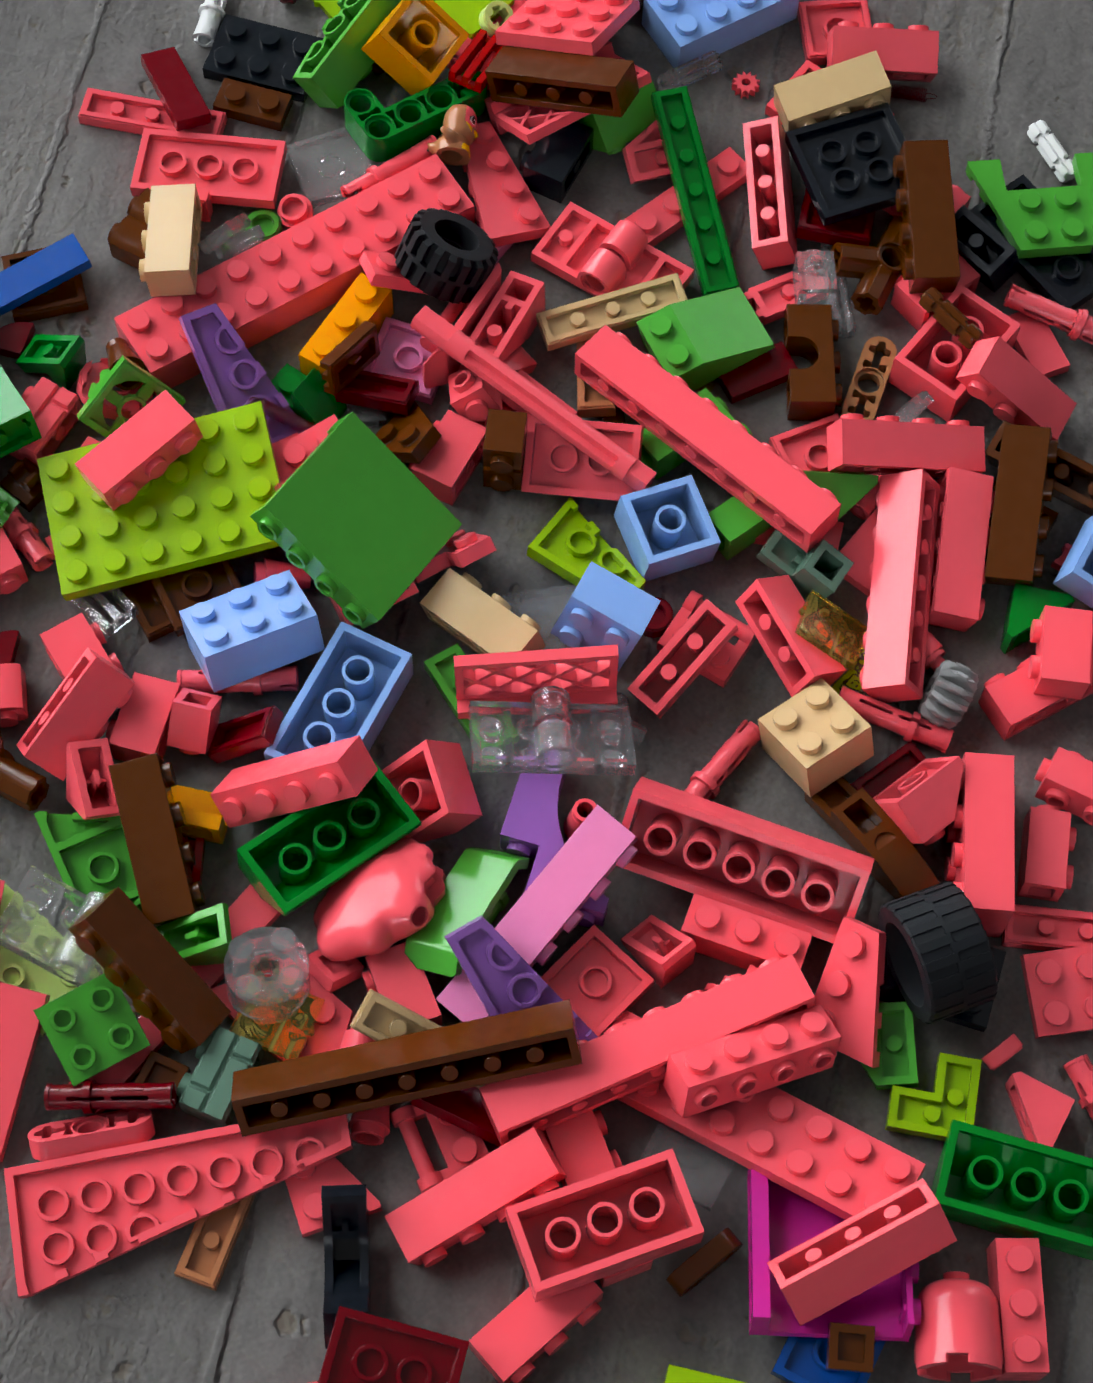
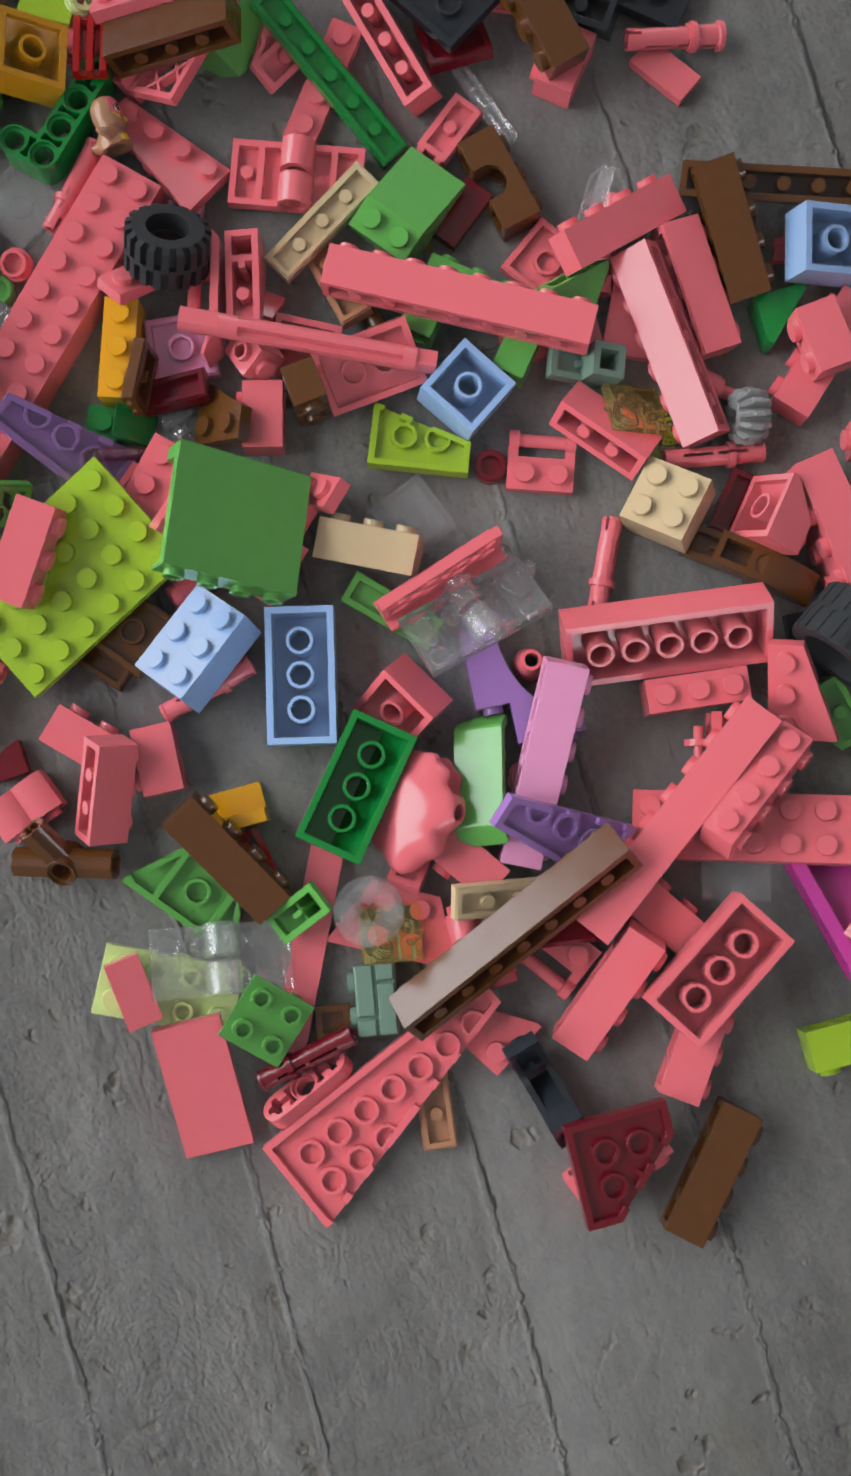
camera: 25 degrees left, 20 degrees up
clear tile [59,585,139,637] -> none
coral slope [66,738,120,820] -> none
reddish brown brick [68,886,231,1054] -> none
coral brick [166,688,222,755] -> none
dark red tile [208,705,284,764] -> none
coral brick [210,735,378,828] -> none
black brick [519,122,594,203] -> none
coral plate [541,925,654,1037] -> none
light blue brick [550,561,661,672] -> none
coral slope [620,915,697,989] -> none
coral brick [627,598,738,719] -> none
reddish brown beam [666,1227,743,1297] -> none
clear brick [792,249,837,309] -> none
reddish brown piece [828,215,906,315] -> none
medium nougat beam [840,336,897,420] -> none
coral brick [888,284,1021,422] -> none
reddish brown axle [919,287,983,349] -> none
coral brick [956,336,1077,440] -> none

